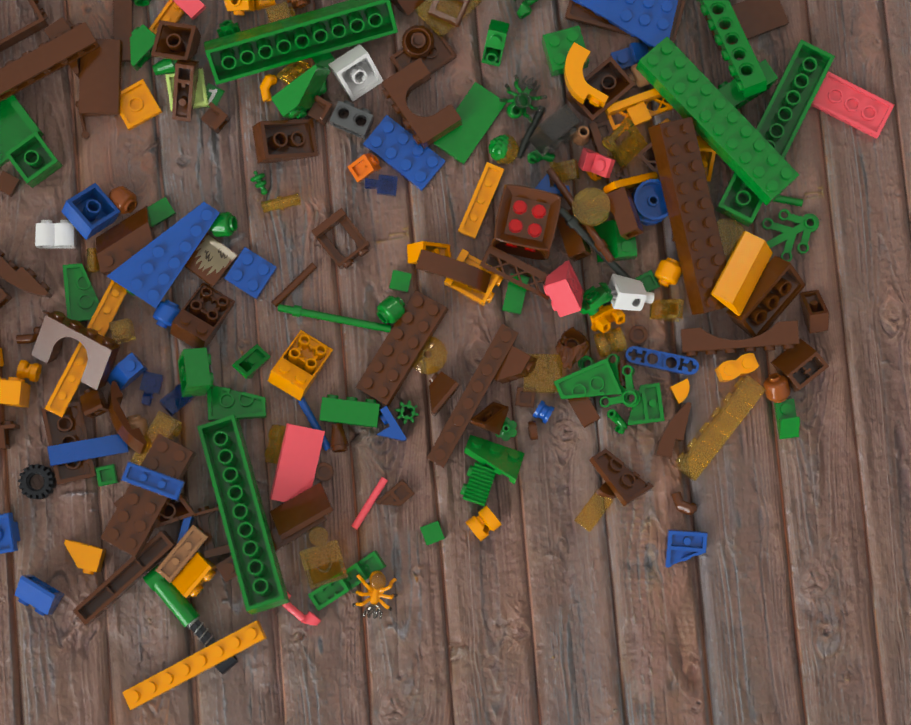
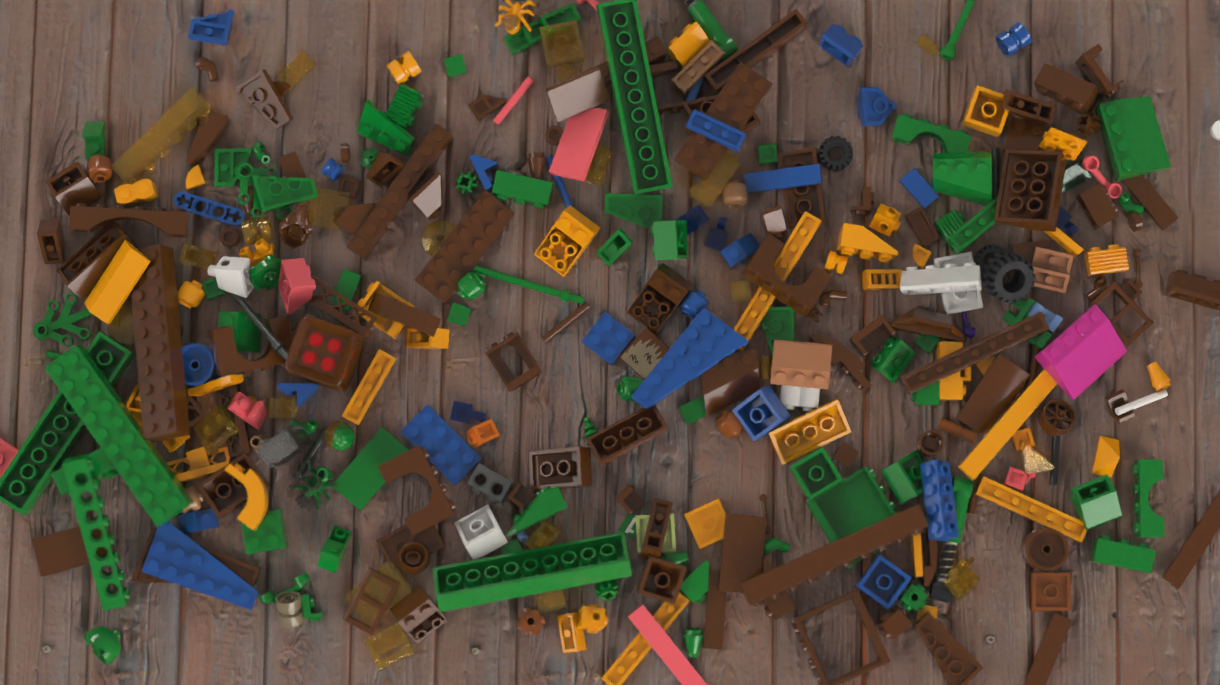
camera: 170 degrees left, 0 degrees up
light orange slope [64,540,107,575] -> none
reddish brown slope [108,381,147,454] -> none
light orange arm [260,74,278,102] -> none
clear yellow pin [261,193,301,213] -> none
reddish brown bar [546,167,615,263] -> none
clear yellow tile [572,188,611,226] -> none
none -> reddish brown slope [586,405,669,466]
none -> green arm [763,538,790,555]
none -> light orange slope [768,399,851,465]
none -> nougat slope [770,339,832,389]

